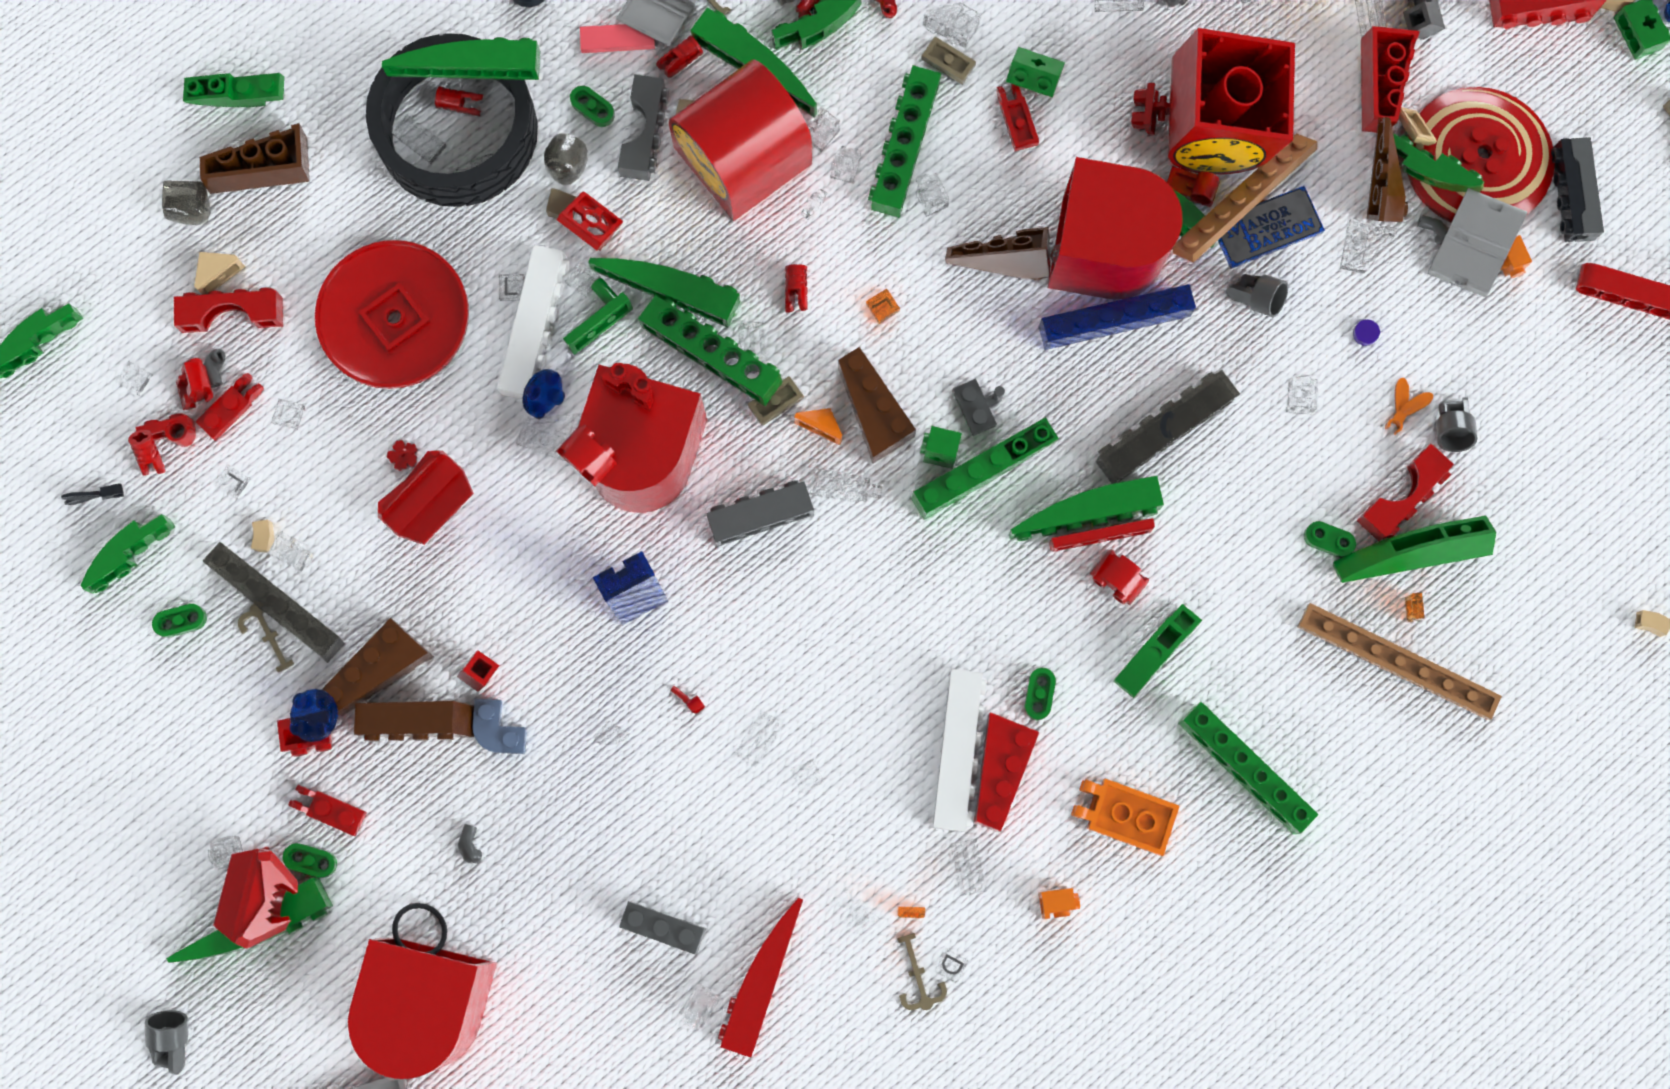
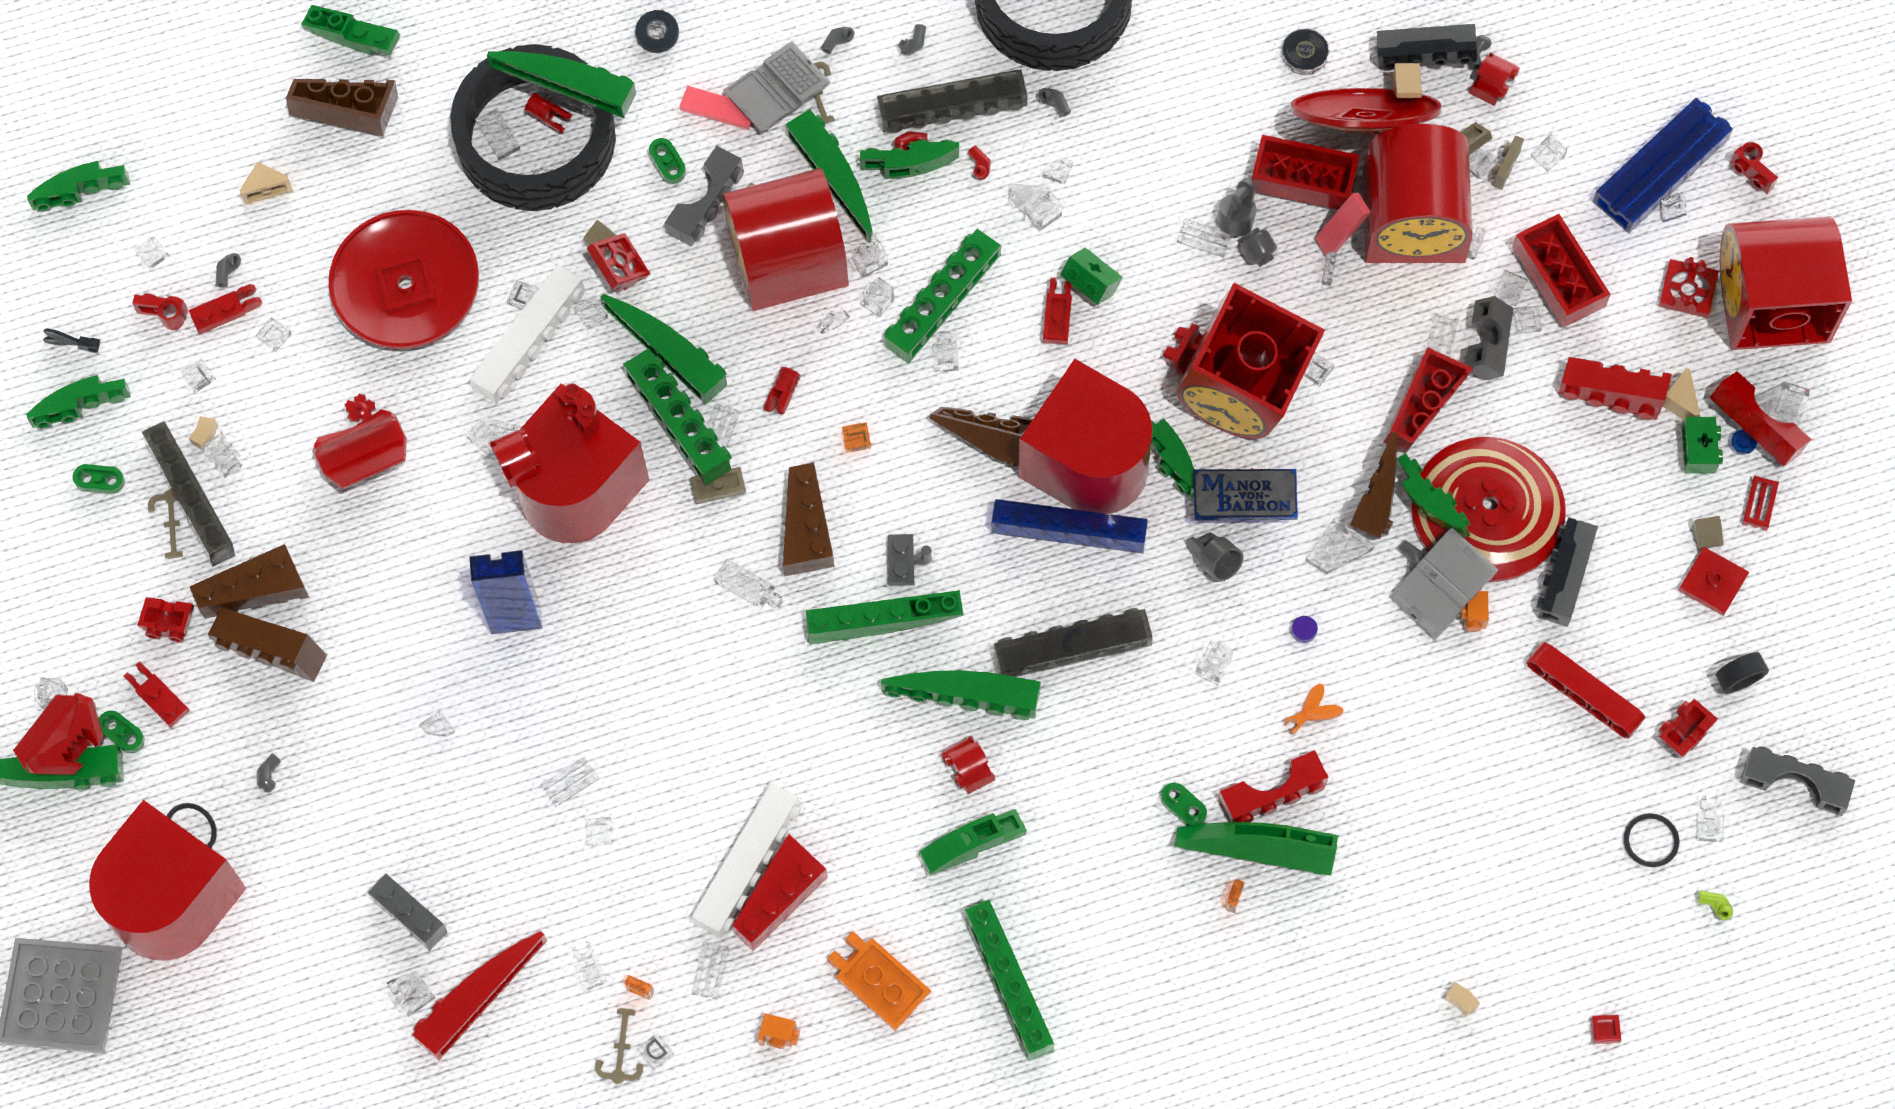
camera: 25 degrees right, 10 degrees down
red hinge [128,430,166,476] -> none
clear smoke piece [162,180,211,226] -> none
red arch [174,287,283,333] -> none
red cylinder [176,358,213,410] -> none
clear blue dish [290,689,338,742] -> none
red brick [457,650,500,692] -> none
sand blue plate [473,699,527,754] -> none
clear blue dish [522,369,565,419] -> none
clear smoke piece [544,133,588,185] -> none
green piece [563,278,633,355] -> none
red hinge [656,35,703,78] -> none
red hand [670,686,705,714] -> none
dark grey brick [706,480,814,547] -> none
orange slope [794,408,842,445] -> none
green brick [920,426,962,469] -> none
dark tan plate [921,36,976,85] -> none
green plate [1024,668,1056,721] -> none
red tile [1049,518,1155,552] -> none
red plate [1167,166,1220,208] -> none
medium nougat plate [1173,133,1317,263] -> none
medium nougat plate [1297,603,1502,720] -> none
tan tile [1399,107,1437,146] -> none
dark grey piece [1435,397,1478,452] -> none

